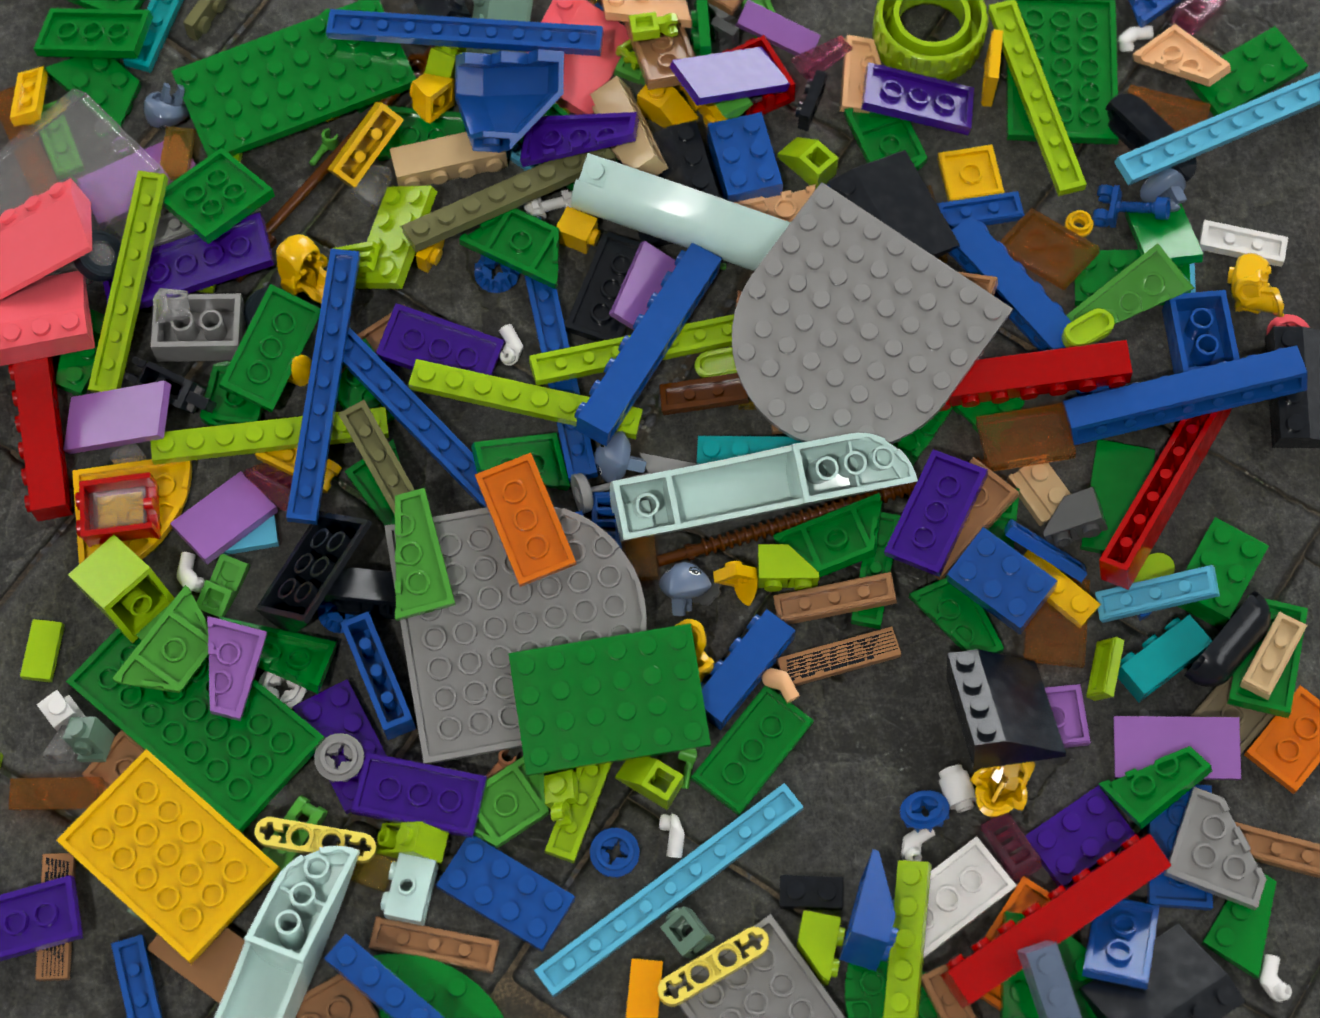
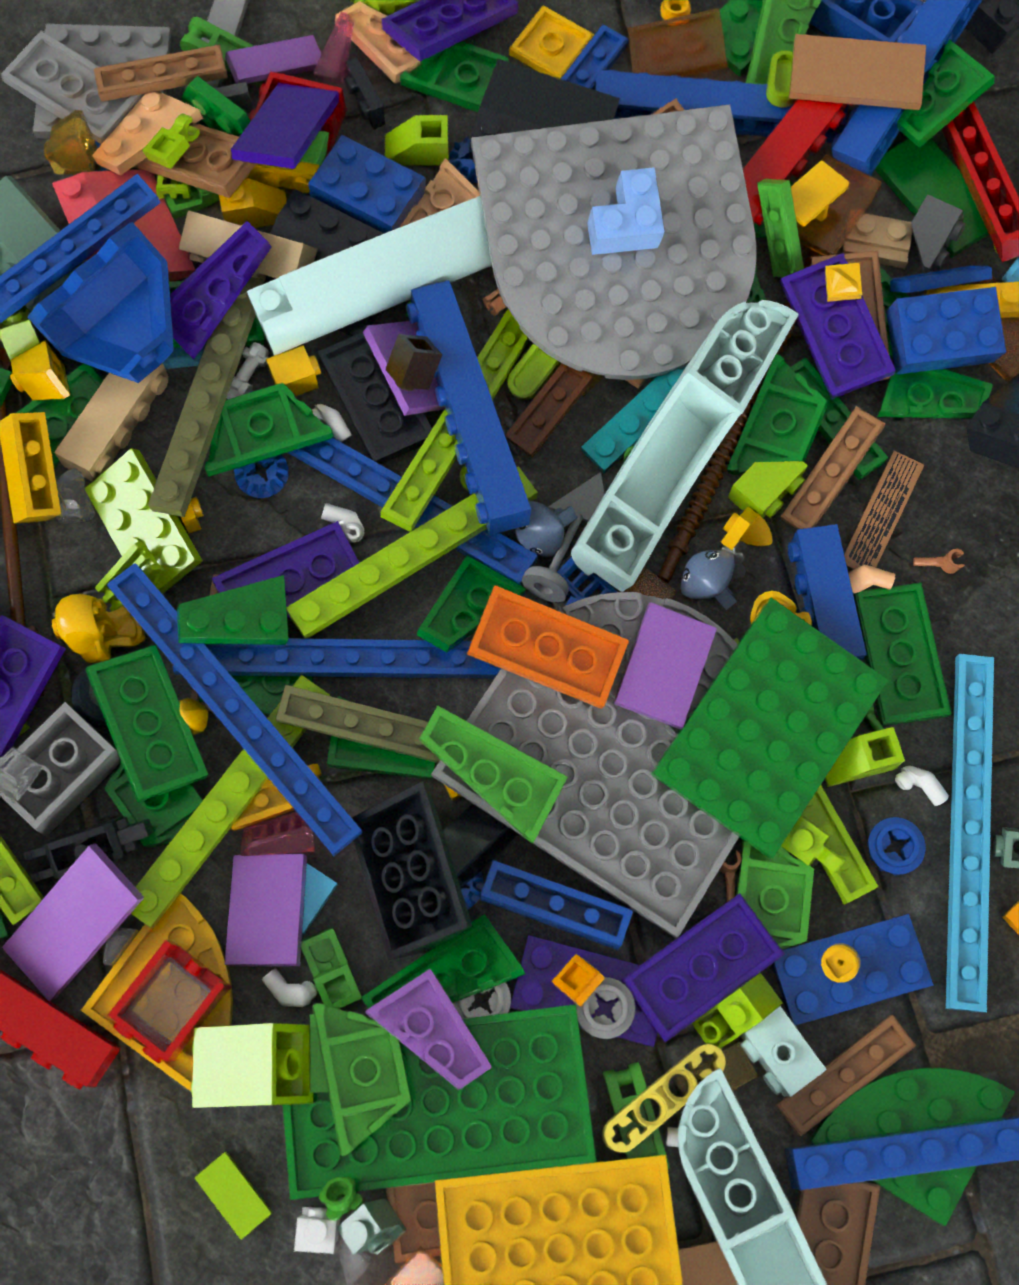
camera: 50 degrees left, 5 degrees up
none -> green wing [177,575,288,645]
none -> white arm [311,404,352,442]
none -> bright green plate [319,1177,363,1221]
none -> dark brown brick [385,334,442,391]
none -> light orange tile [551,954,605,1007]
none -> light blue brick [587,167,665,255]
none -> medium lavender tile [613,602,717,729]
none -> bright green tile [757,179,804,278]
none -> medium nougat tile [789,34,926,110]
none -> yellow panel [791,160,849,226]
none -> yellow tile [821,943,860,983]
none -> yellow tile [825,263,862,302]
none -> green wing [897,39,995,148]
none -> nougat hand [913,549,965,574]

